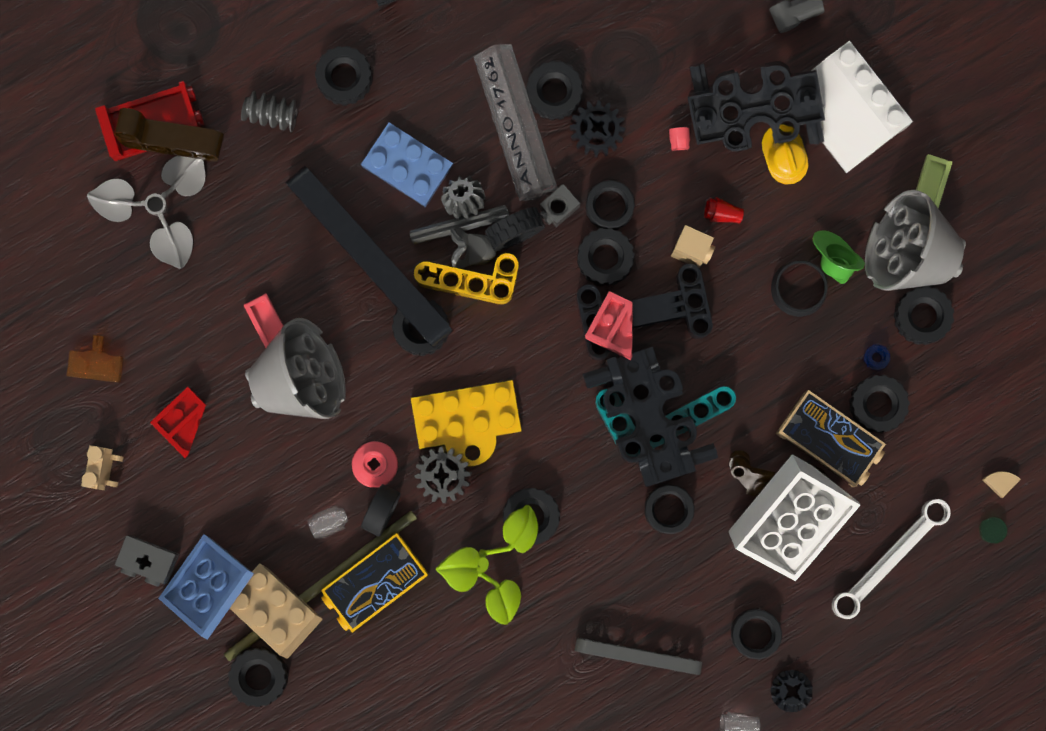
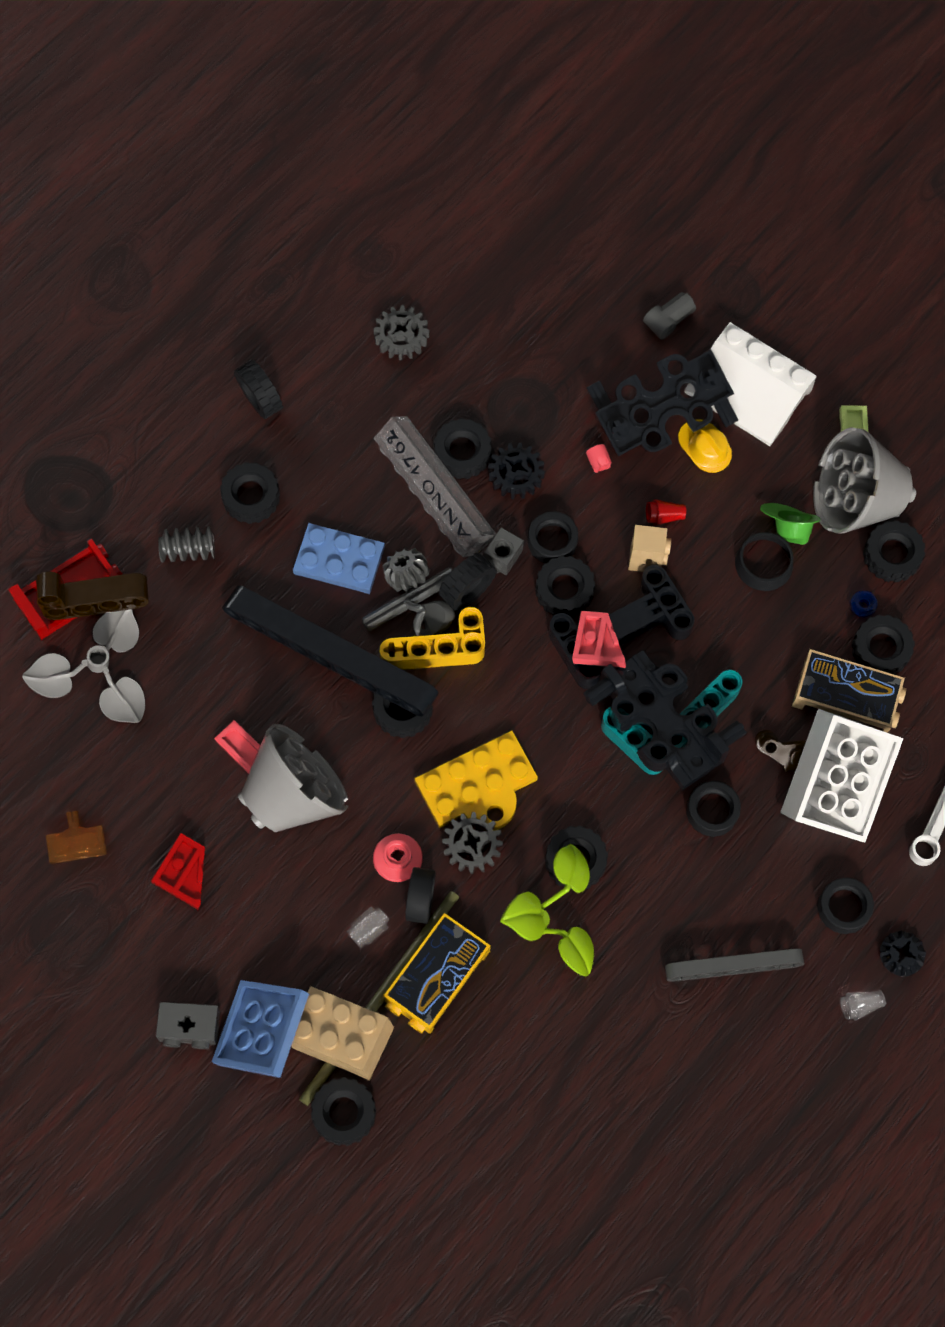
camera: 20 degrees left, 15 degrees down
tan piece [81,445,124,490] -> none

